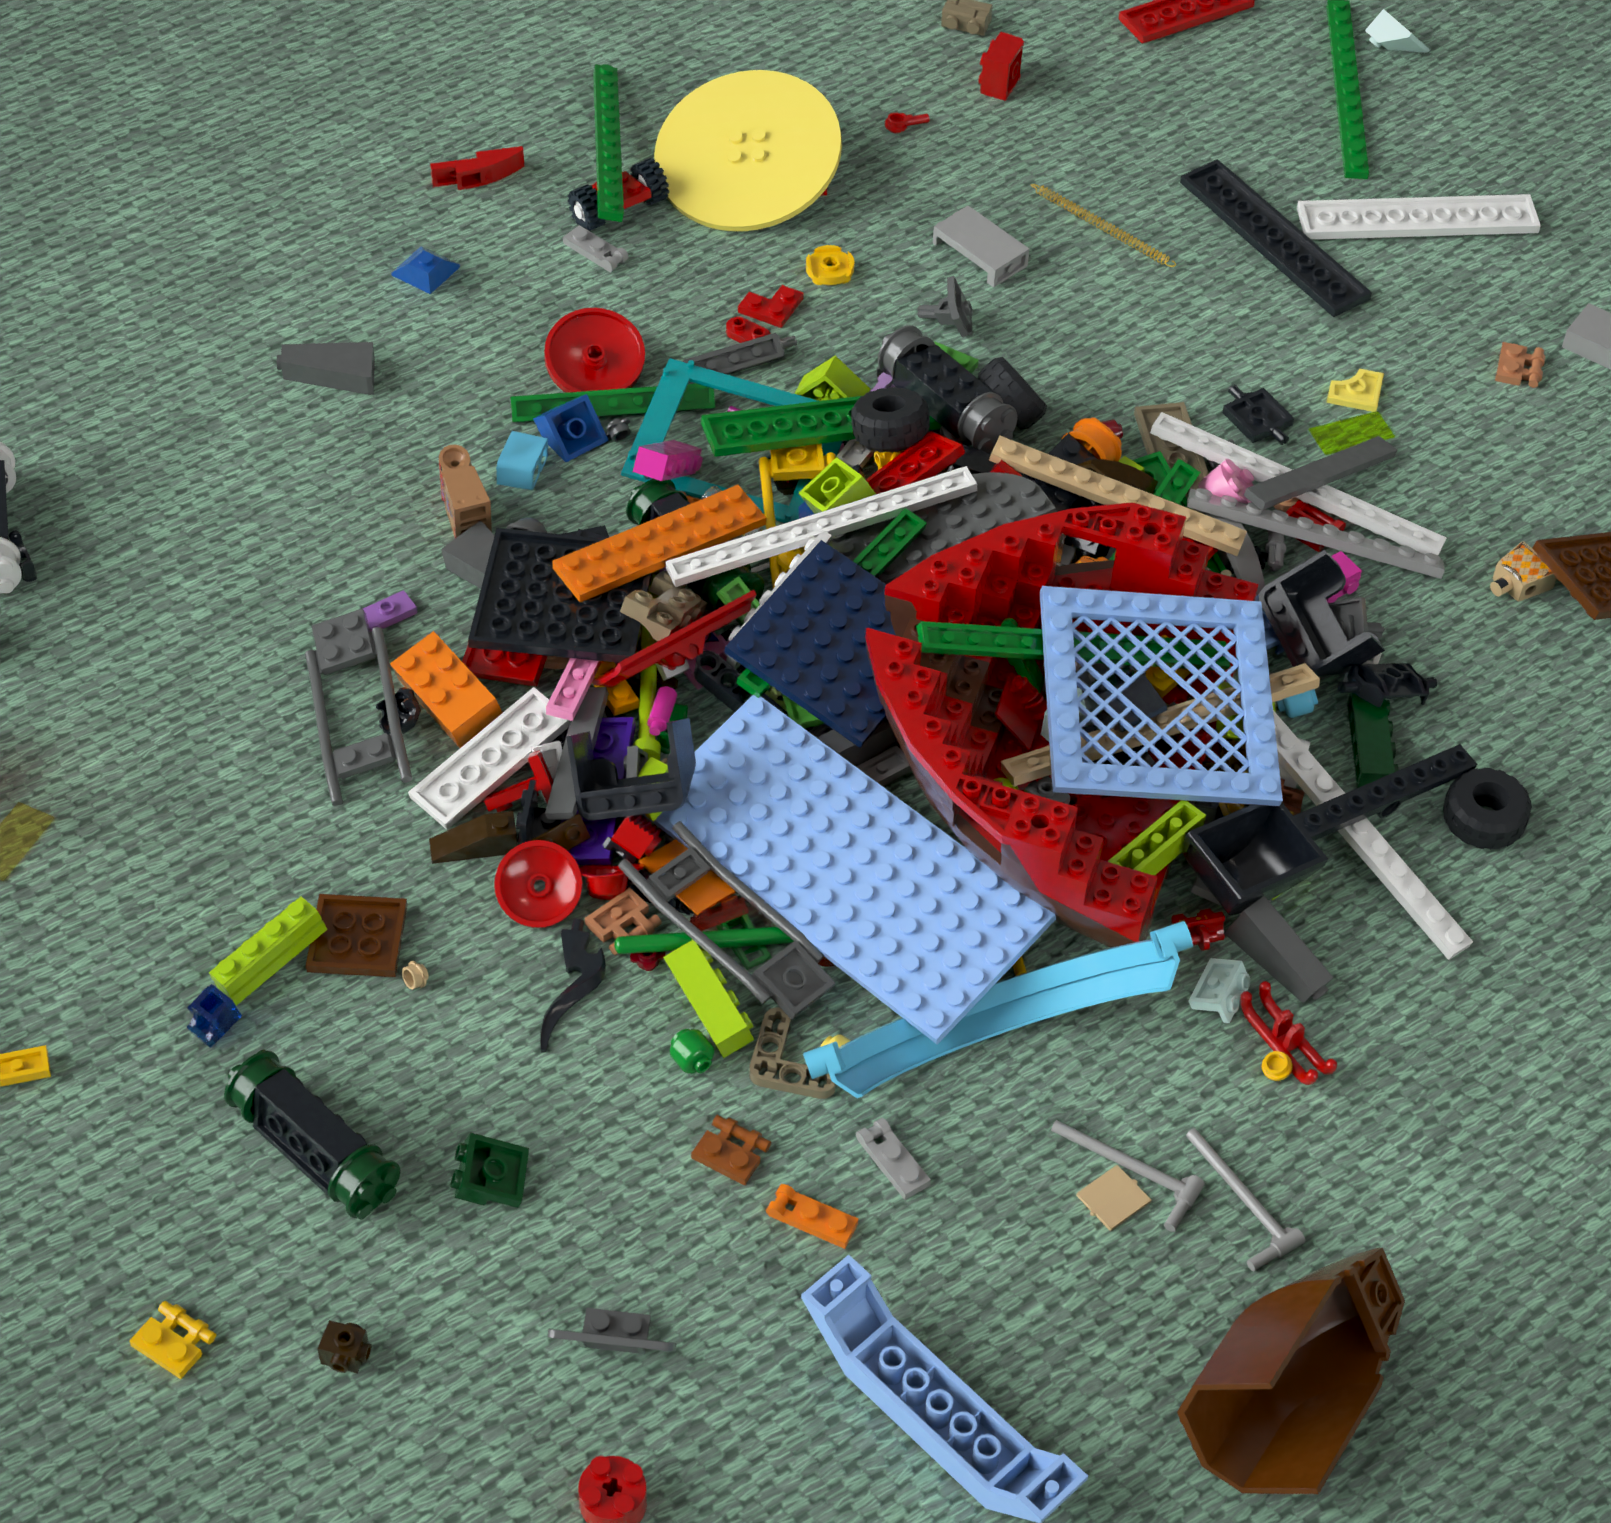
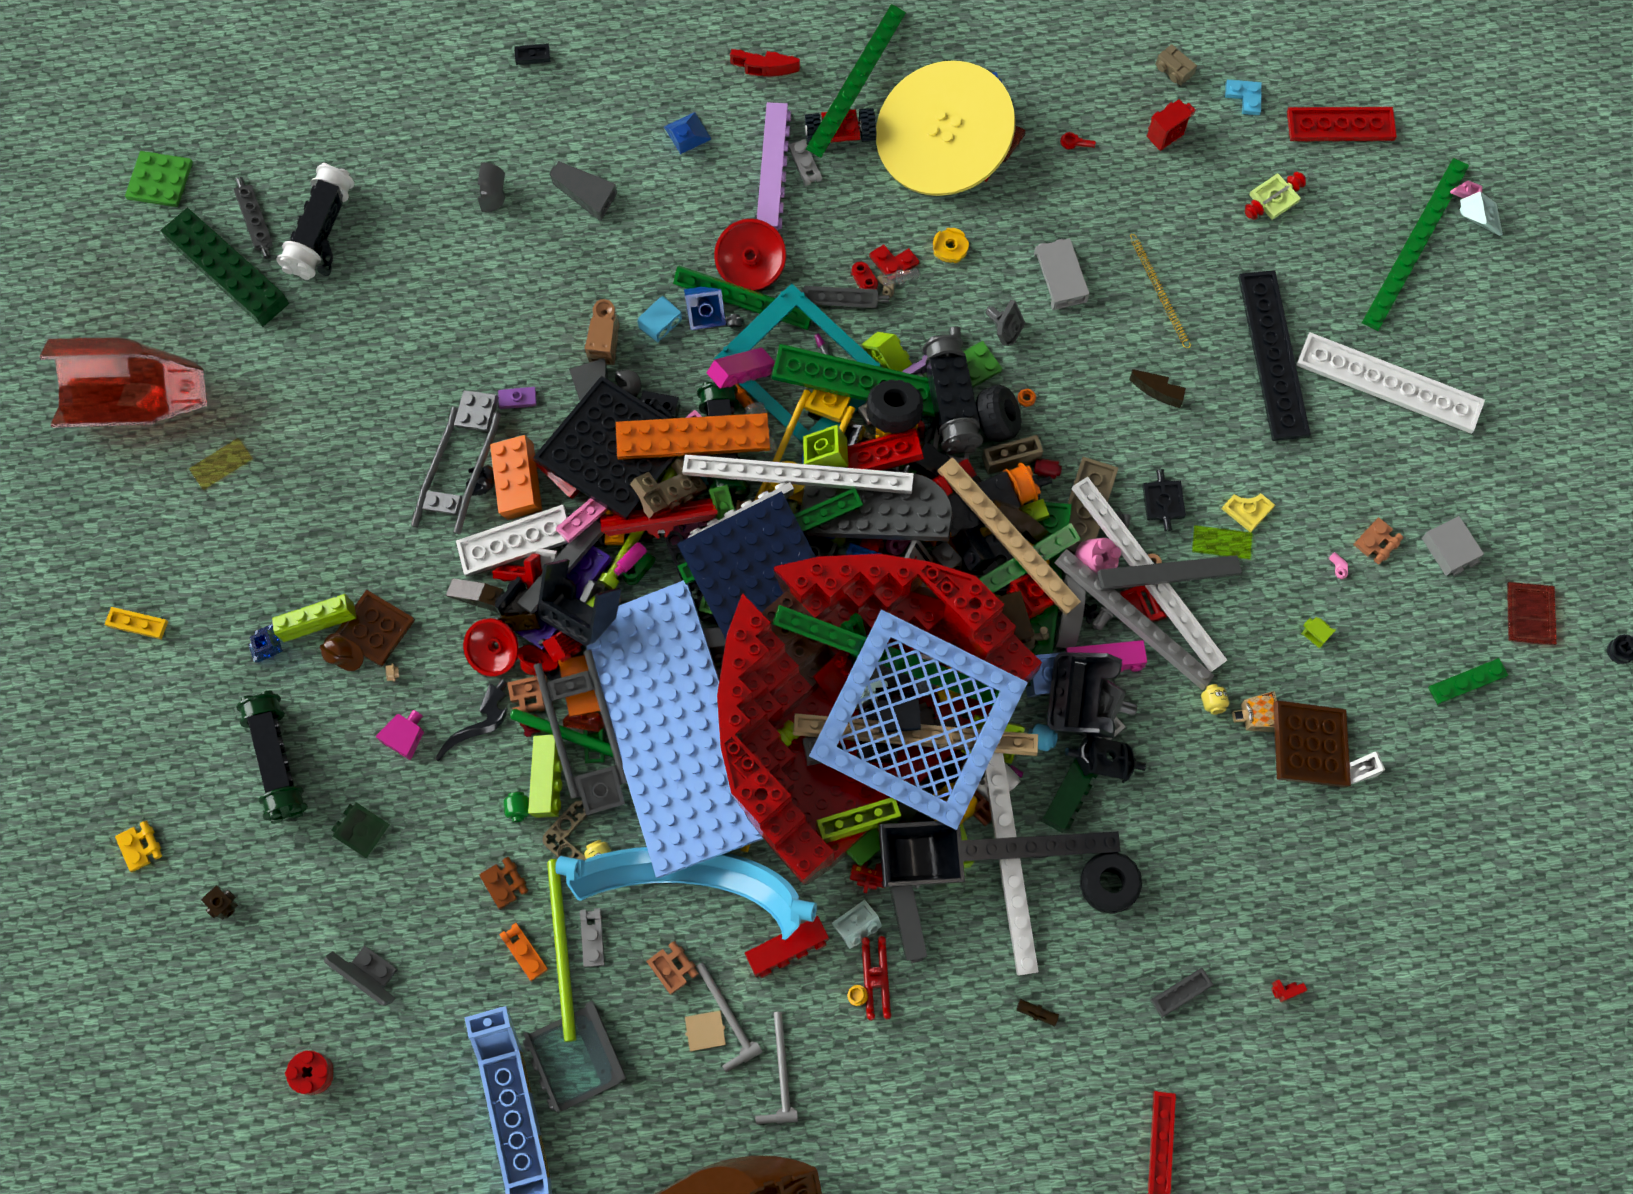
camera: 30 degrees right, 20 degrees up
none -> reddish brown piece [319,633,364,671]
none -> dark pink torso [376,710,424,760]
none -> dark grey brick [478,162,505,212]
none -> black plate [514,43,551,65]
none -> clear light blue panel [523,1001,627,1113]
none -> lime piece [547,859,577,1042]
none -> nougat plate [646,941,699,995]
none -> red brick [745,916,829,978]
none -> lavender brick [757,102,791,231]
none -> bright green tile [846,822,898,867]
none -> dark tan arm [877,273,894,298]
none -> clear pin [882,268,919,286]
none -> dark tan brick [982,435,1043,475]
none -> dark brown pin [1016,998,1059,1027]
none -> orange plate [1017,389,1036,407]
none -> dark brown slope [1129,369,1186,408]
none -> light yellow head [1201,684,1229,715]
none -> medium azure plate [1225,79,1262,115]
none -> yellowish green plate [1245,172,1306,220]
none -> lime window [1301,617,1336,648]
none -> bright pink arm [1328,552,1348,579]
none -> bright pink tile [1450,180,1482,199]

